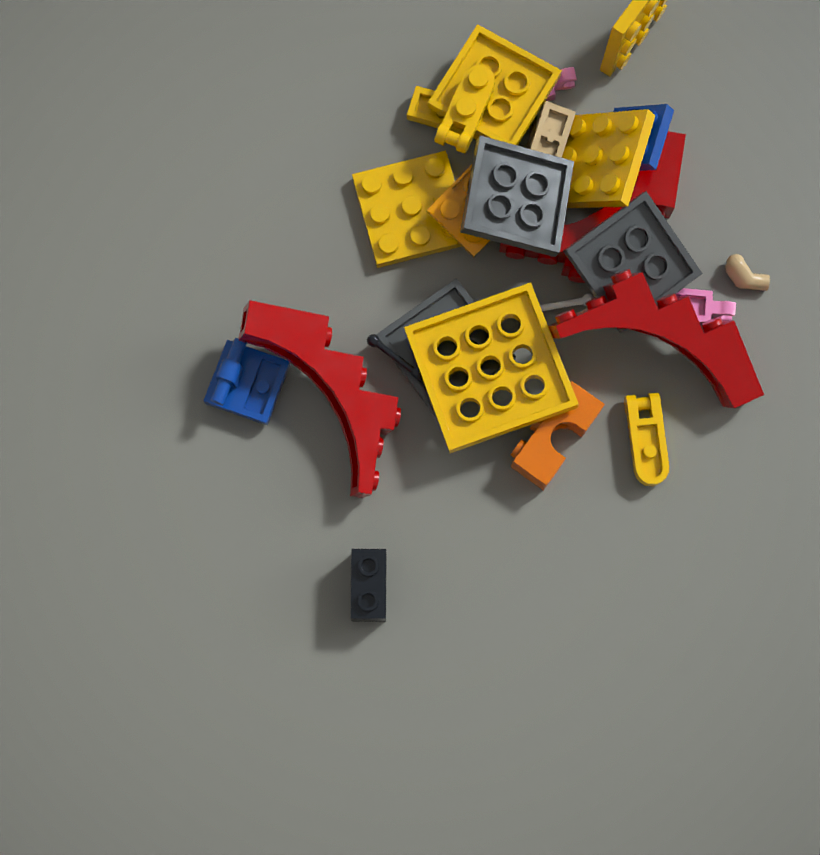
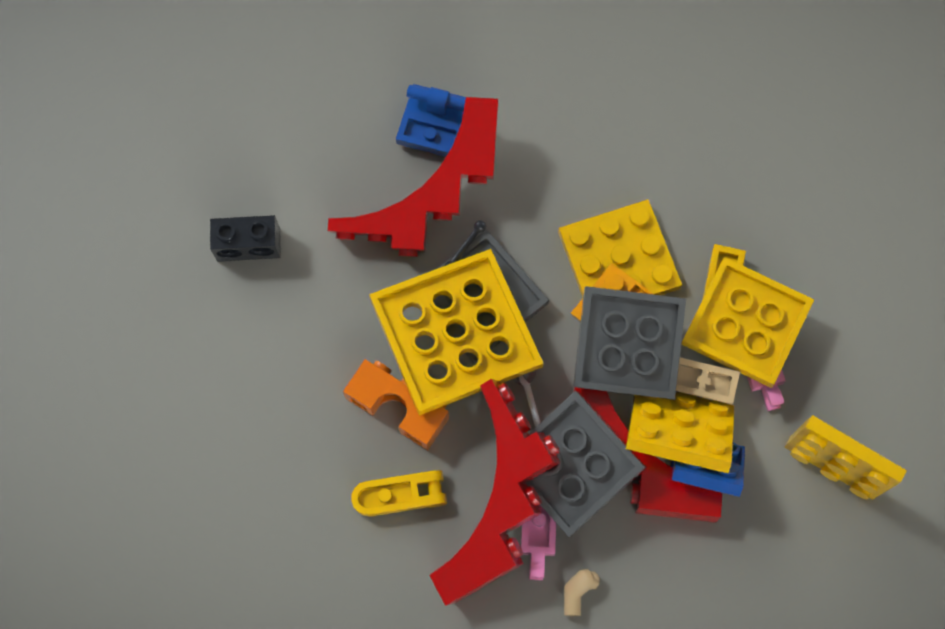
camera: 90 degrees right, 5 degrees down
yellow plate [434,65,495,154] -> none

